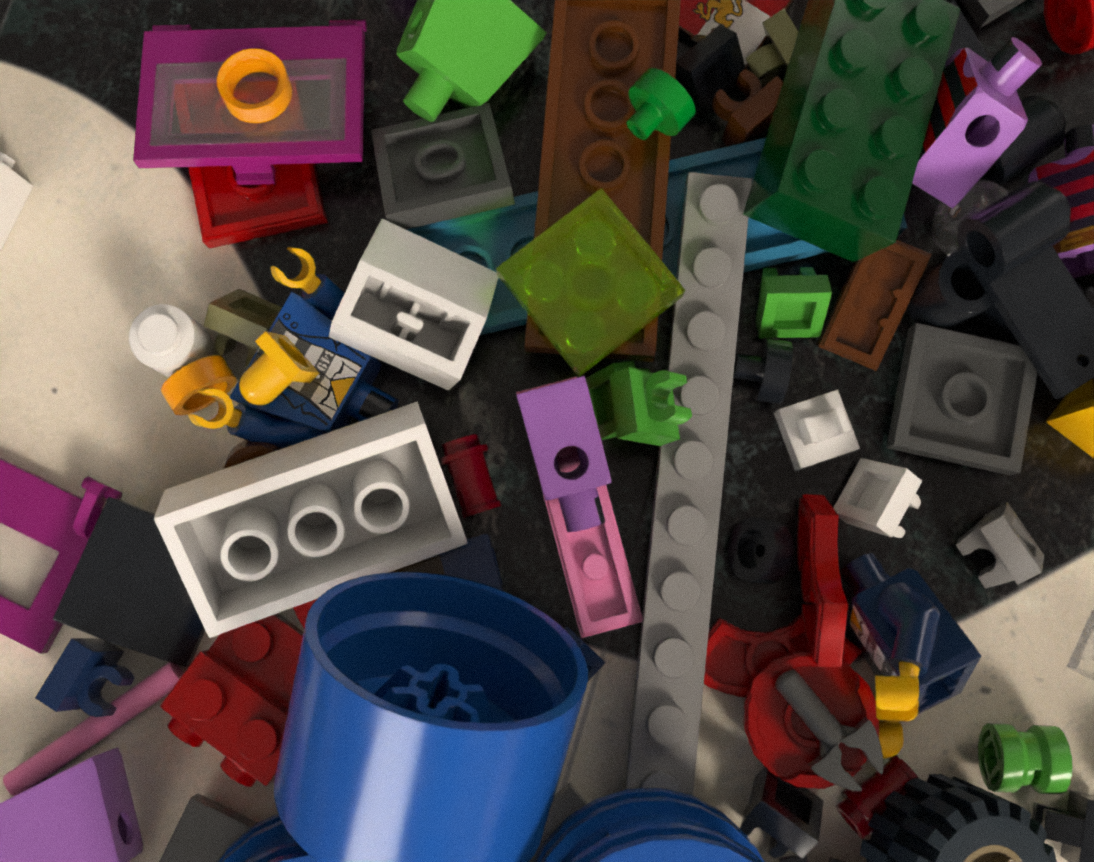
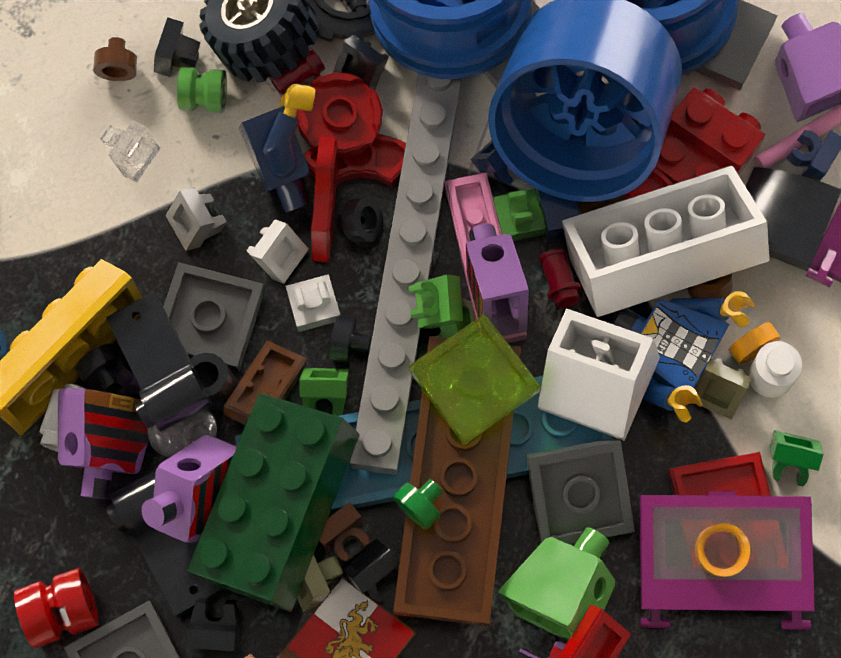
camera: 175 degrees left, 10 degrees down
yellow piece [239,331,320,406] -> none
dark grey bar [775,669,883,791] -> none
none -> bright green tile [493,188,546,241]
none -> green tile [770,430,824,487]

